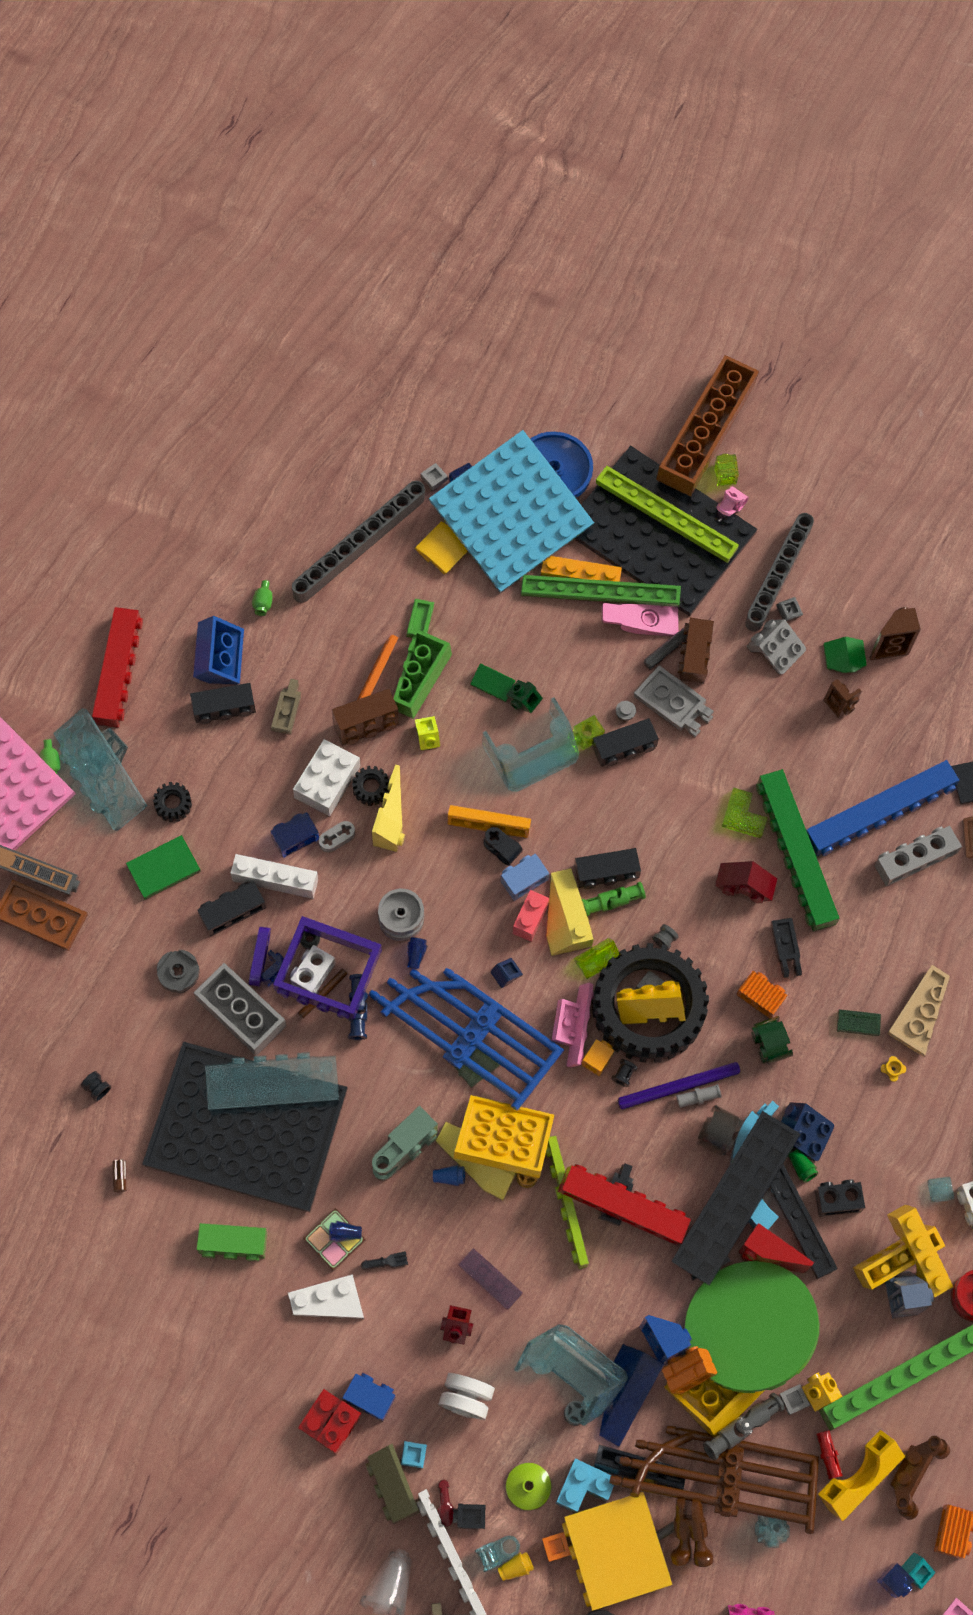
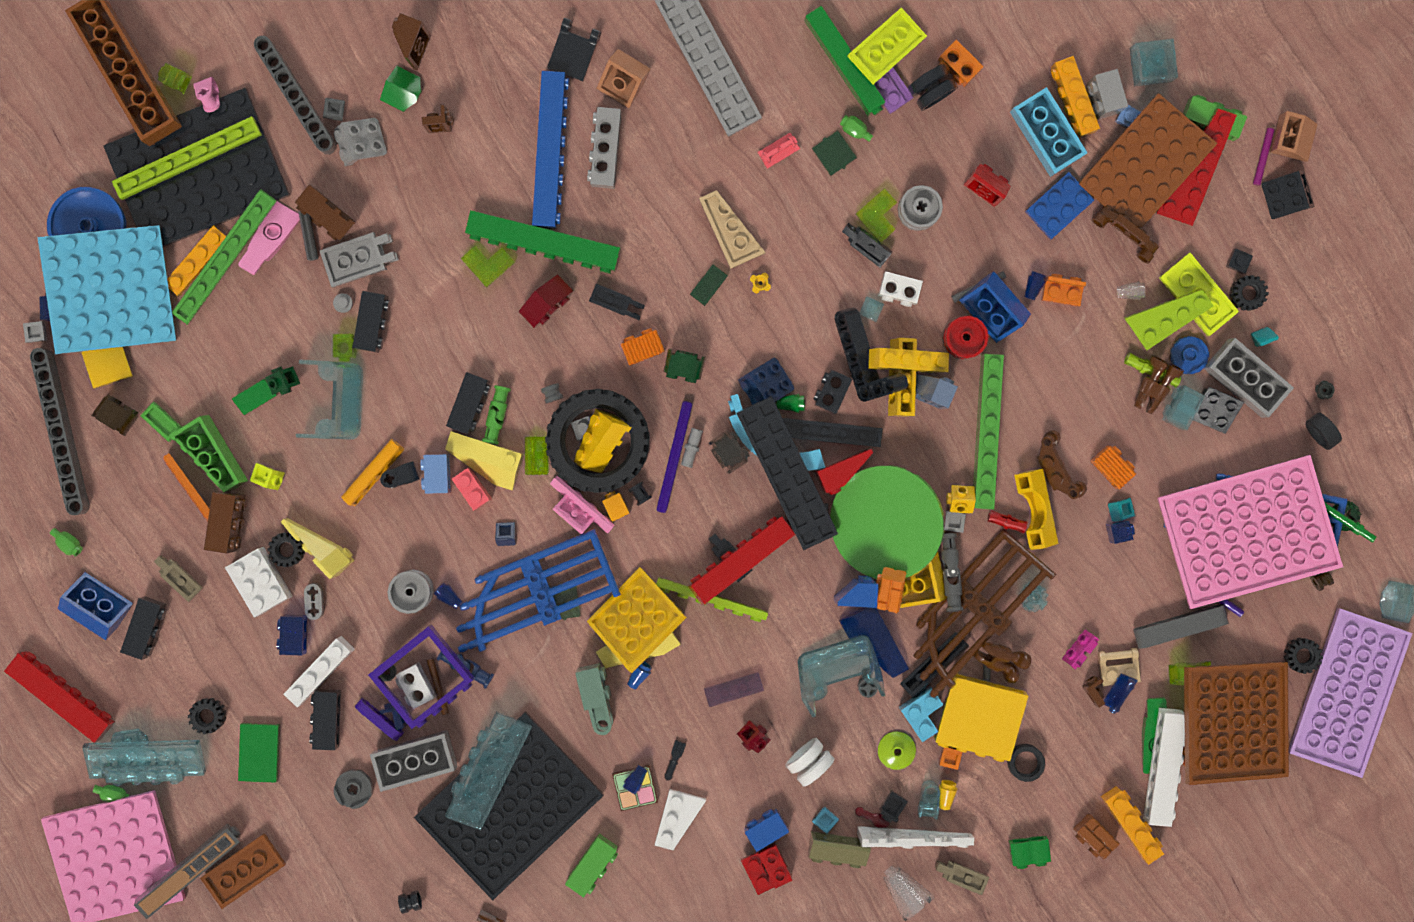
camera: 60 degrees left, 20 degrees up
none -> dark brown brick [91,394,139,436]
none -> black beam [834,307,908,402]

